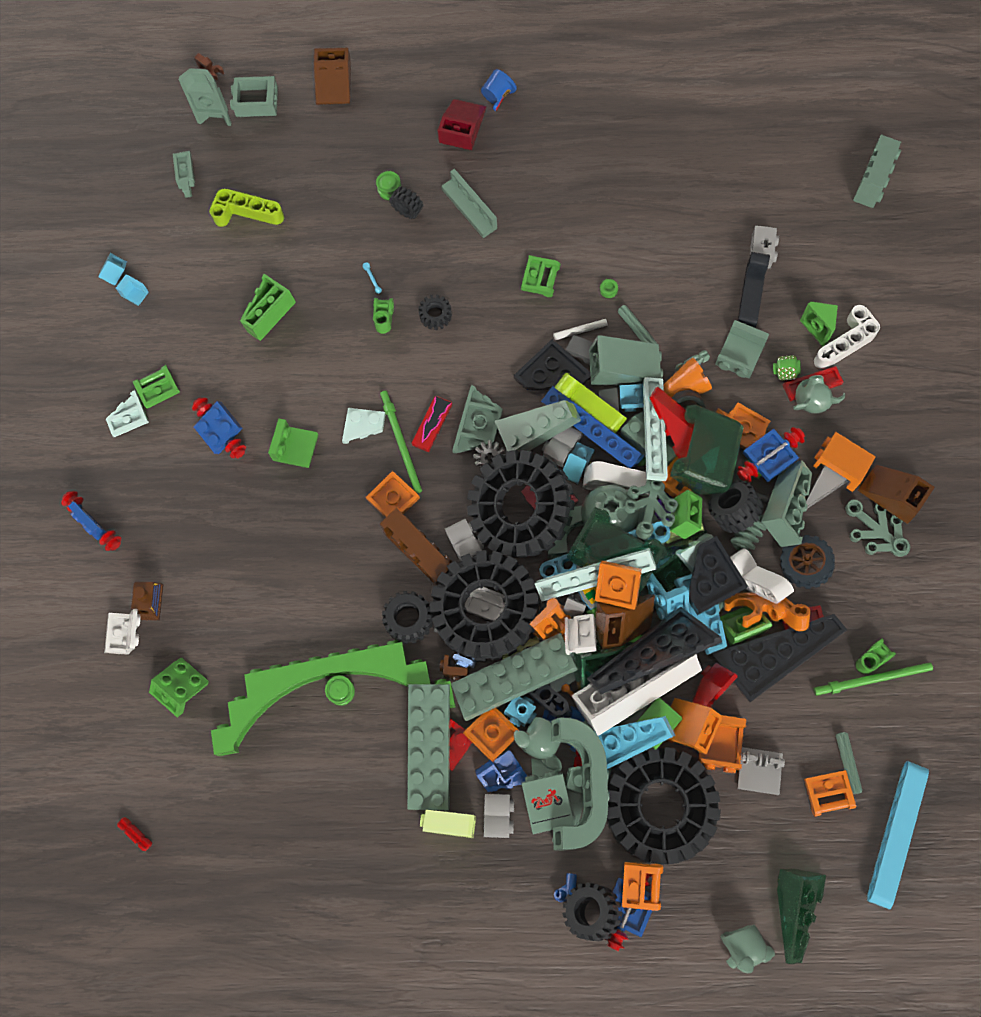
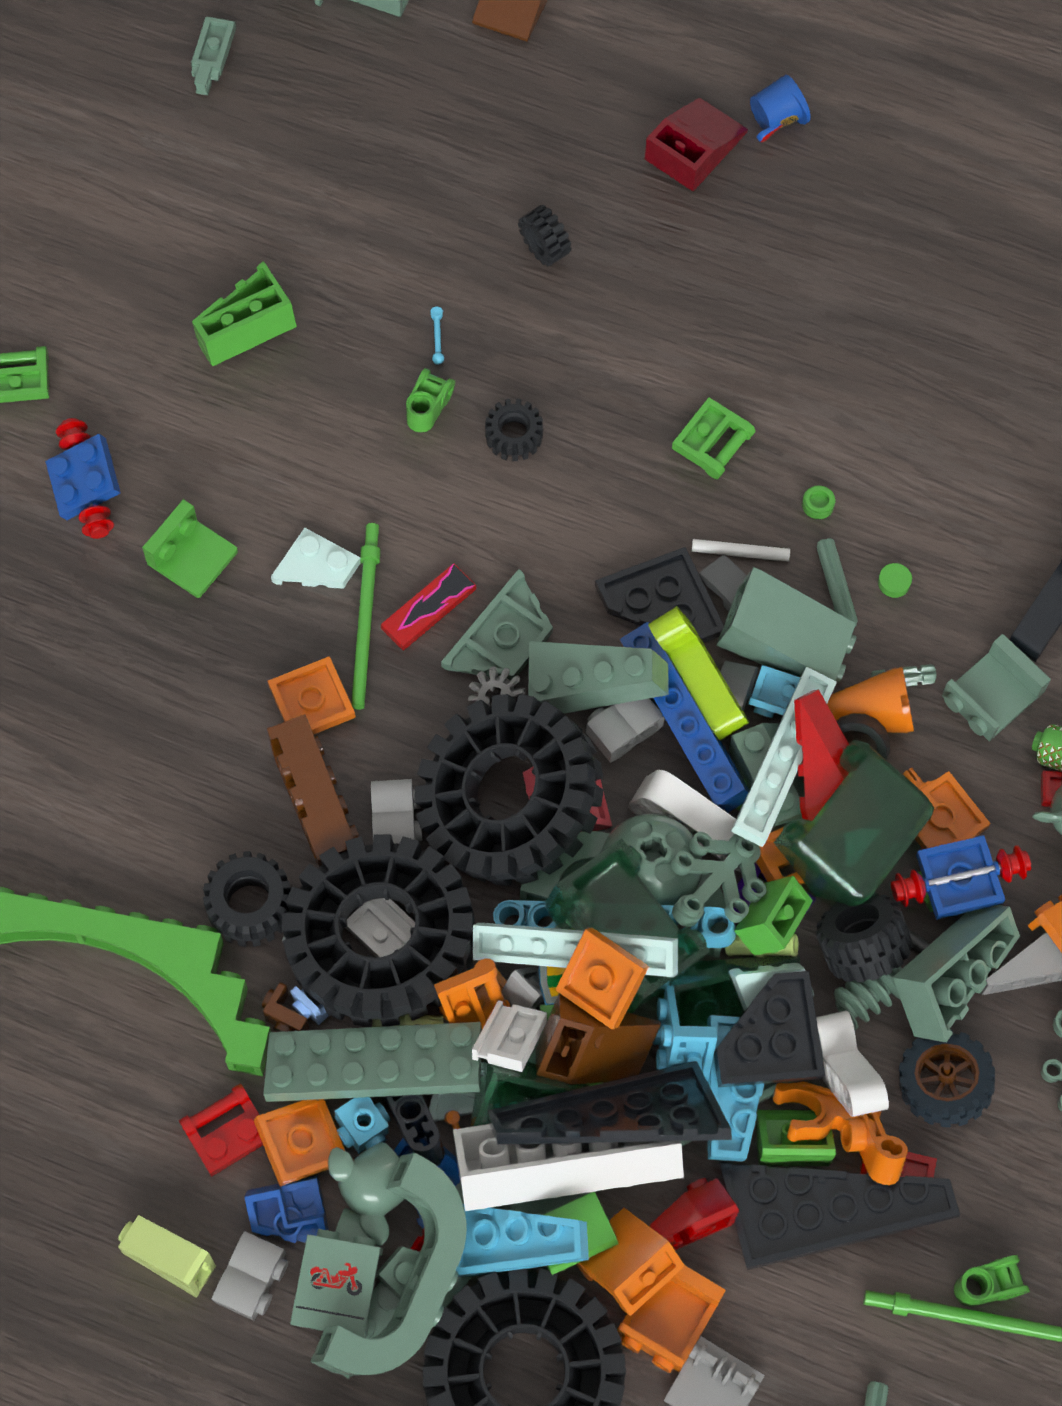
camera: 15 degrees right, 5 degrees down
medium azure panel [99,253,127,285] -> none
medium azure panel [116,274,149,305] -> none
lime beam [210,189,284,227] -> none
bright green wheel [325,675,355,706] -> none
bright green wheel [376,171,401,200] -> none
sand green plate [407,684,450,810] -> none
sand green fence [441,169,497,238] -> none
medium azure slope [563,442,594,484] -> none
none -> bright green tile [878,563,912,598]

